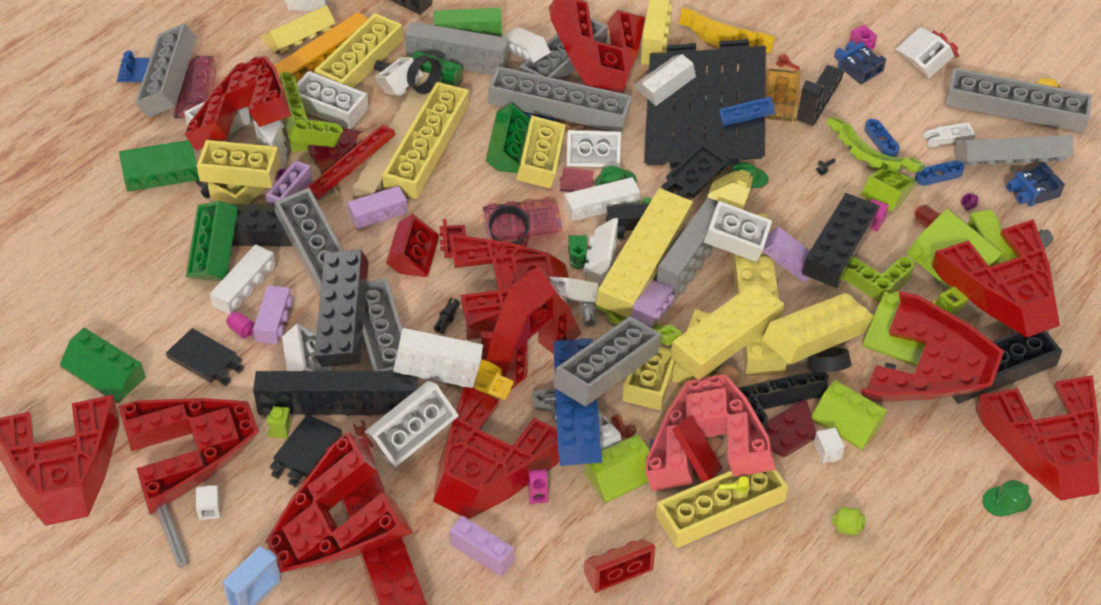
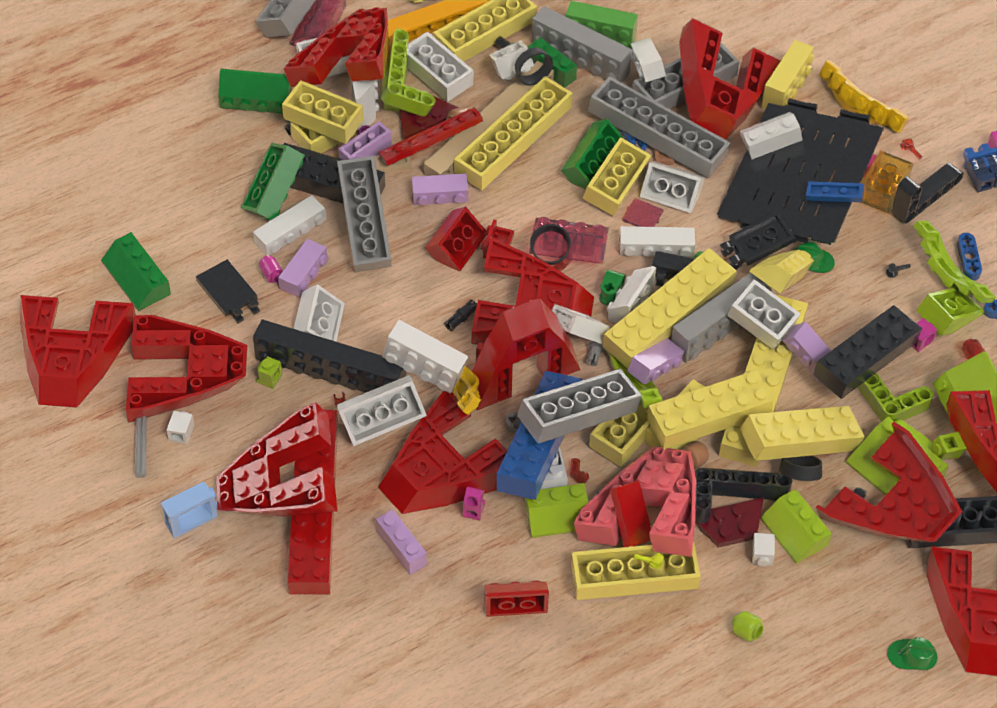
camera: 20 degrees right, 5 degrees up
black tile [270,414,342,487] -> none
brick [314,249,369,367] -> none
light grey brick [362,278,402,371] -> none
green piece [595,165,637,186] -> none

